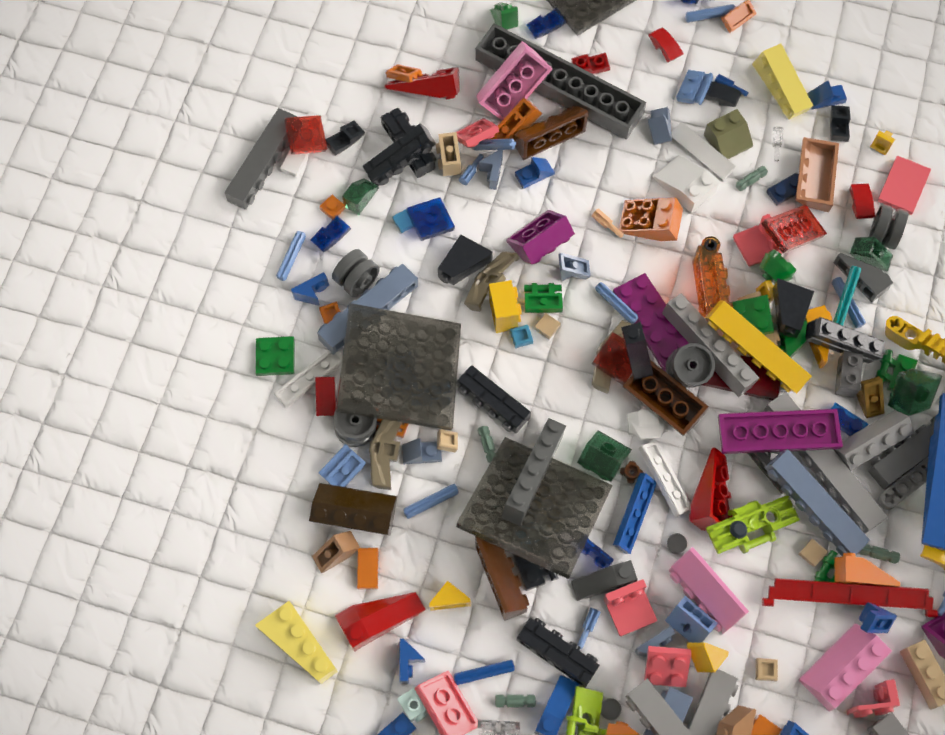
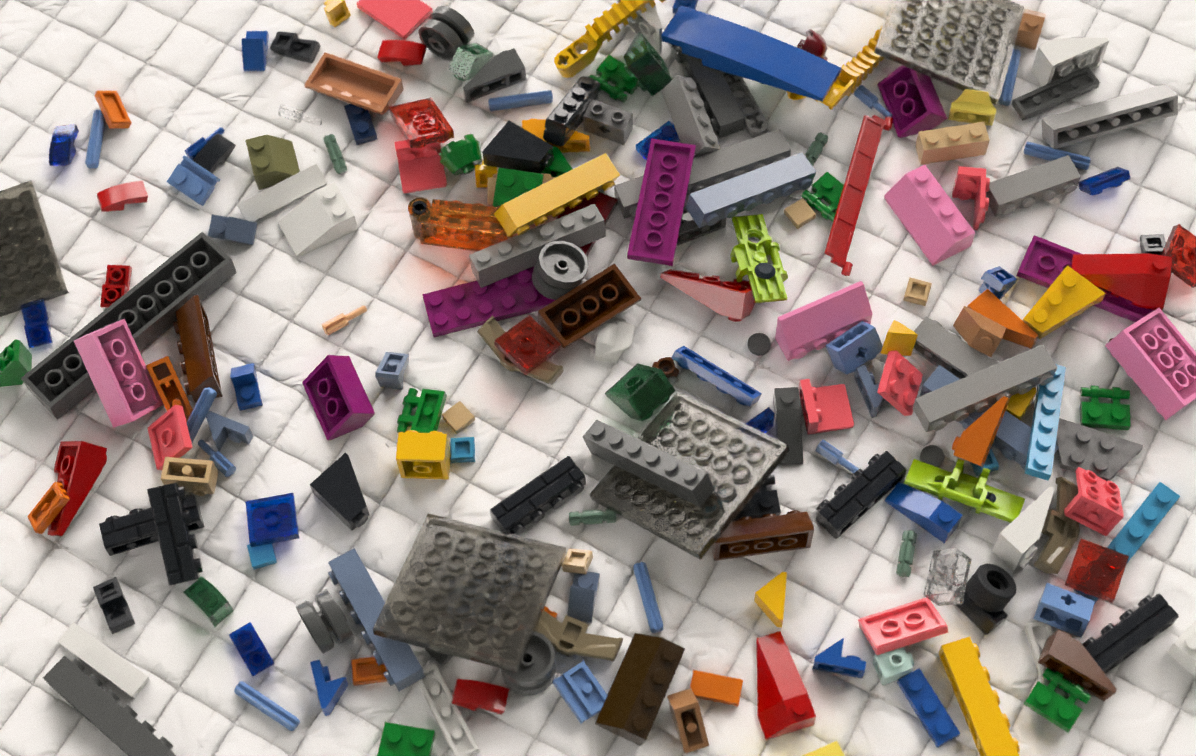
camera: 75 degrees left, 5 degrees down
clear red plate [285,115,327,155] -> none
orange plate [319,195,346,220] -> none
blue axle [454,660,515,685] -> none
dark tan plate [464,251,520,312] -> none
medium blue axle [595,282,638,324] -> none
orange slope [619,197,683,241] -> none
black slope [621,322,653,380] -> none
white tile [638,441,691,518] -> none
light yellow wedge [752,43,813,120] -> none
teal axle [833,266,861,325] -> none
orange slope [835,553,900,587] -> none
pearl gold slope [856,376,885,418] -> none
blue slope [859,603,897,633] -> none

